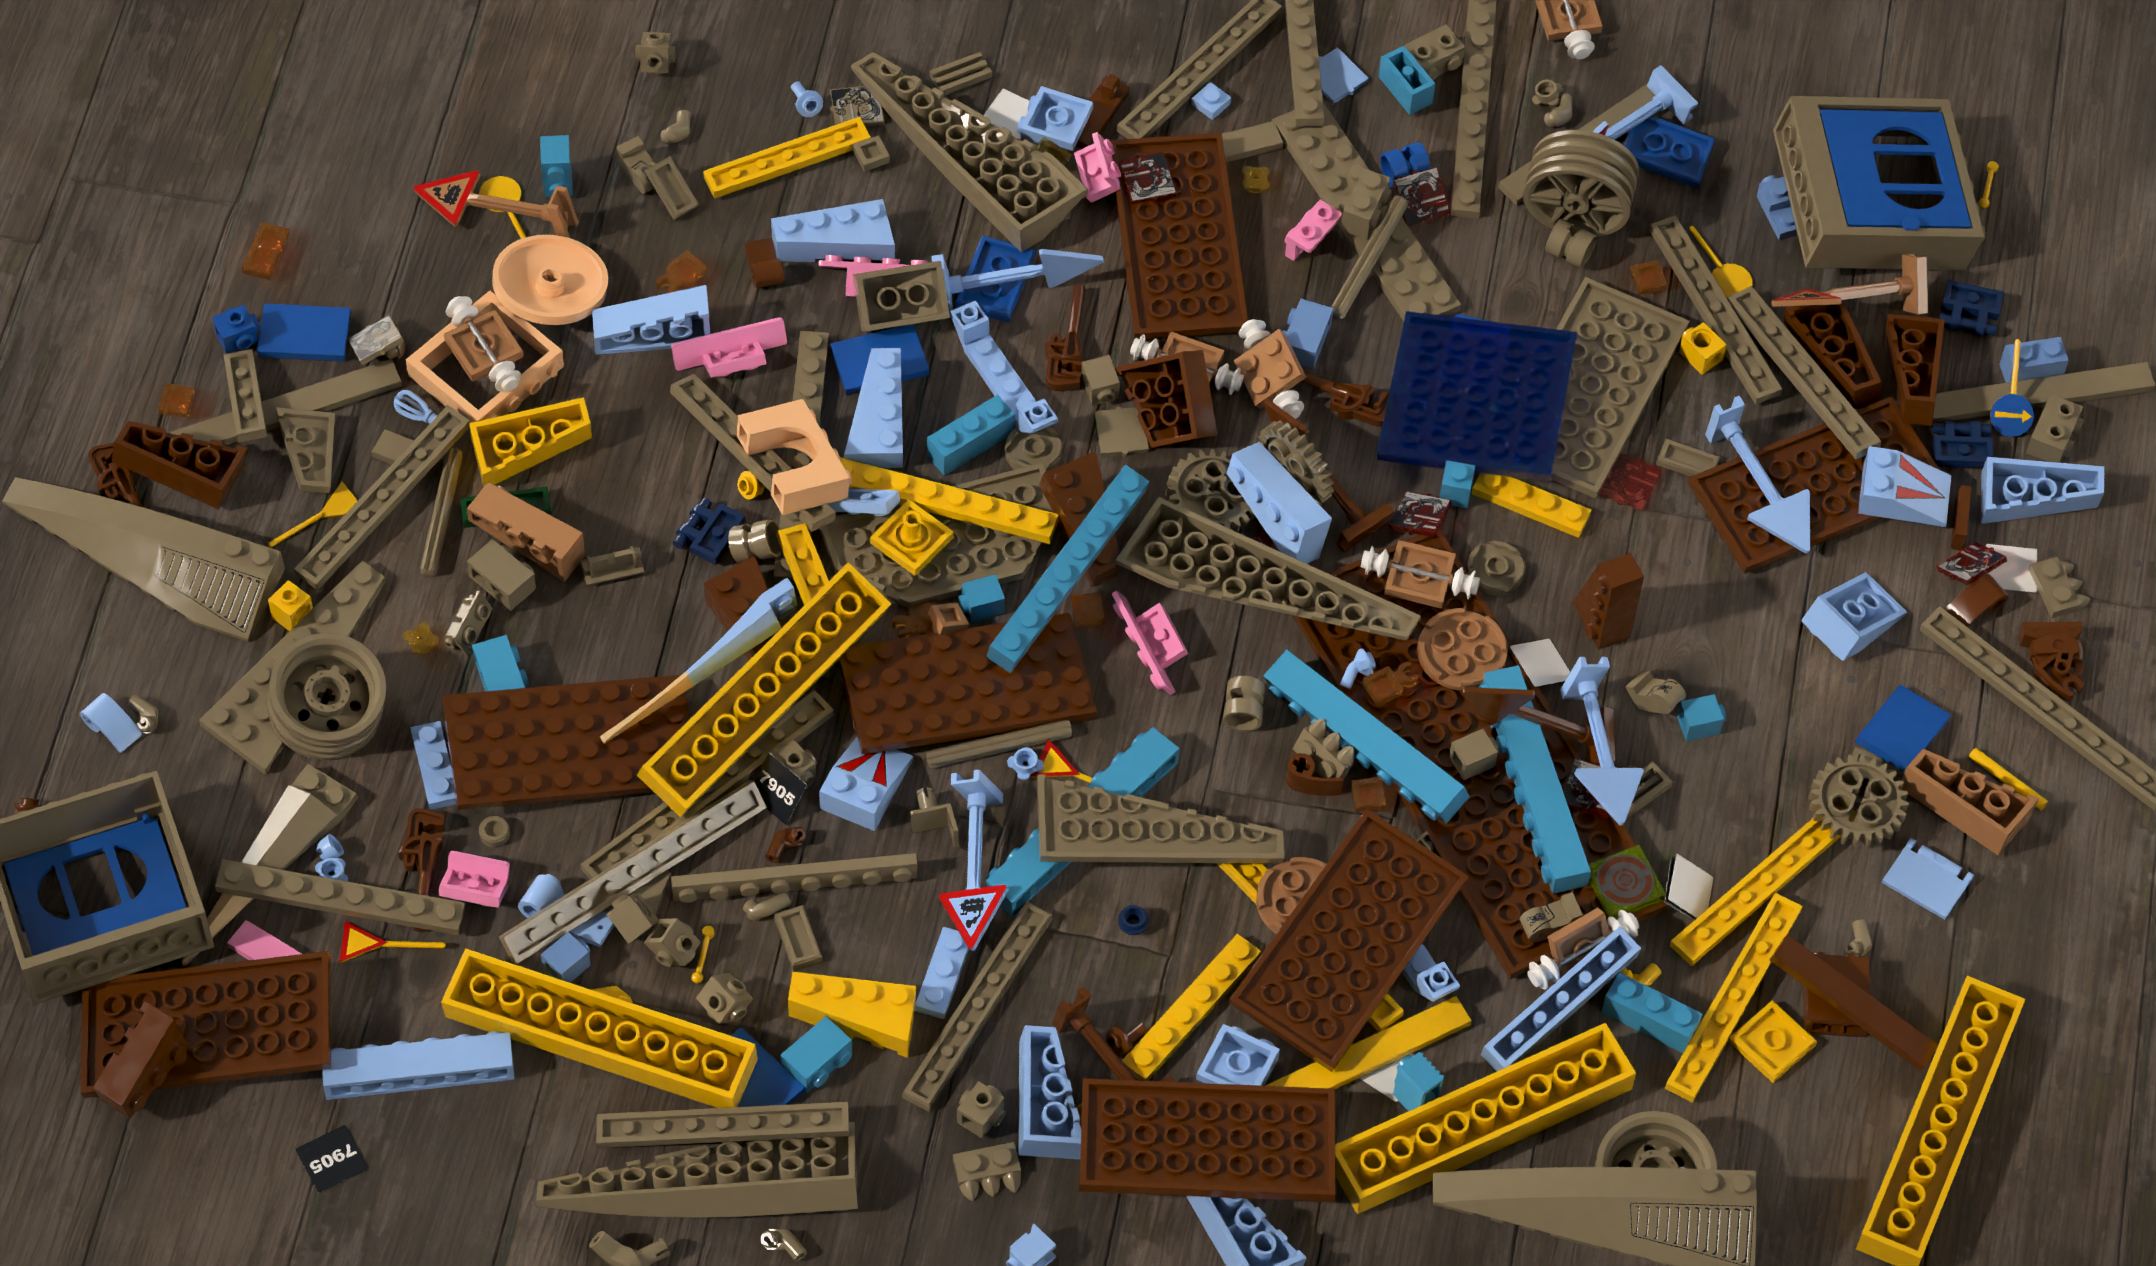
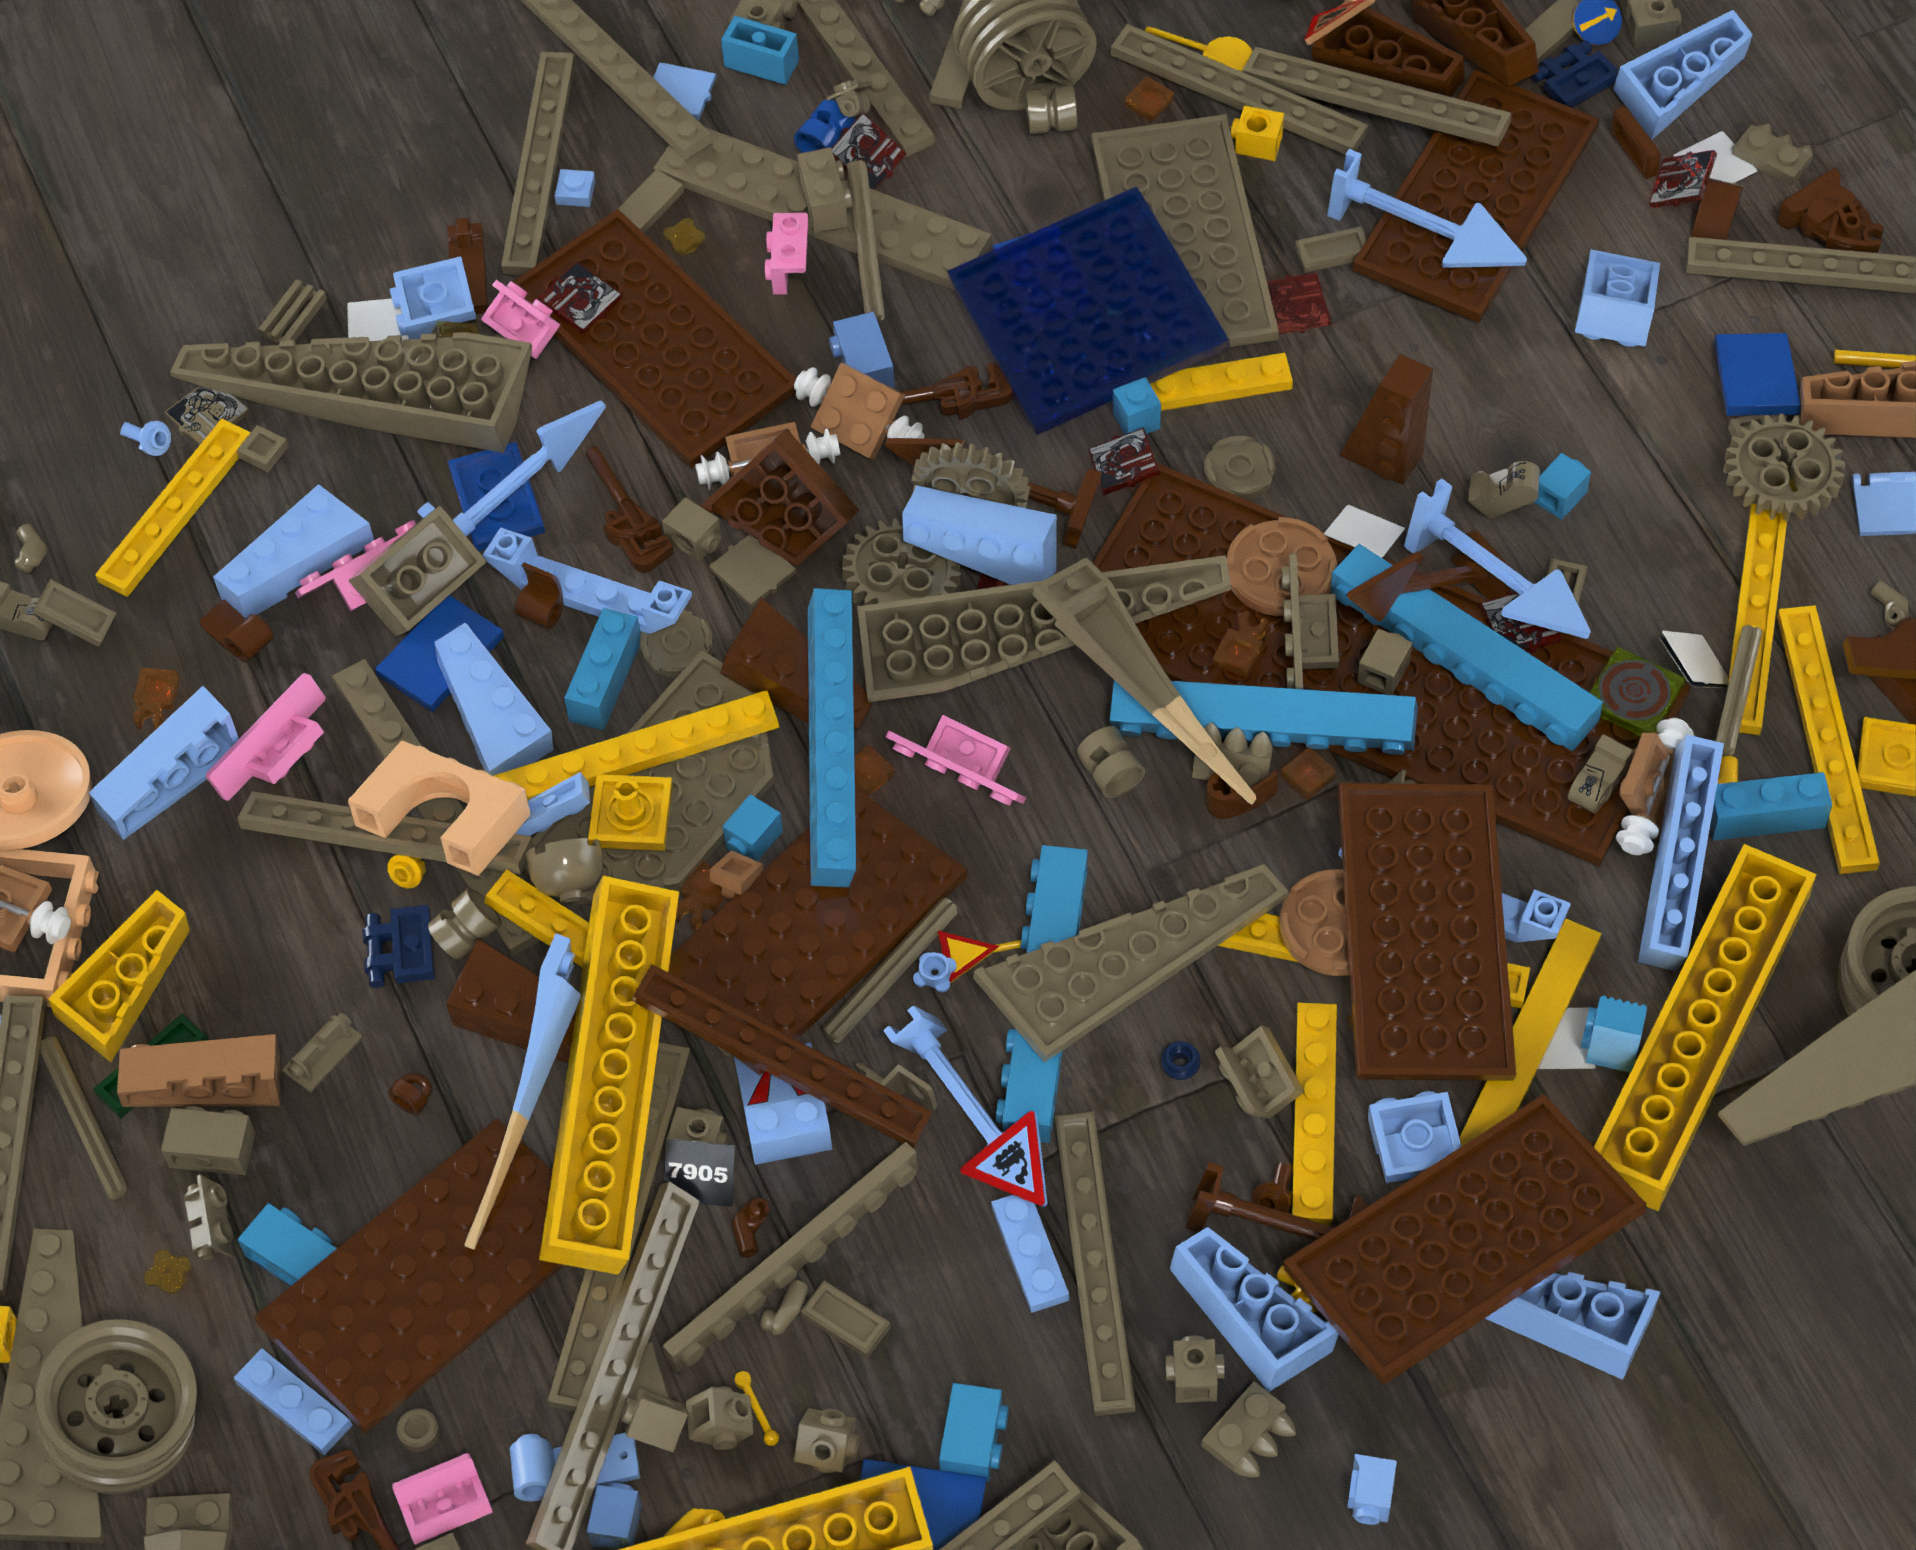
camera: 30 degrees left, 0 degrees up
yellow wedge [788,972,916,1058] -> none
light blue plate [1340,648,1376,689] -> none
medium nougat plate [1361,540,1480,609] -> none
light blue slope [1858,446,1951,527] -> none
none -> reddish brown tile [388,1073,432,1115]
none -> reddish brown panel [515,562,563,629]
none -> dark tan cylinder [525,838,603,903]
none -> reddish brown tile [632,964,933,1149]
none -> dark tan hinge [826,79,872,117]
none -> dark tan plate [1032,557,1256,805]
none -> dark tan bracket [1215,1026,1304,1119]
none -> dark tan bracket [1282,553,1339,689]
none -> dark tan axle [1716,625,1762,757]

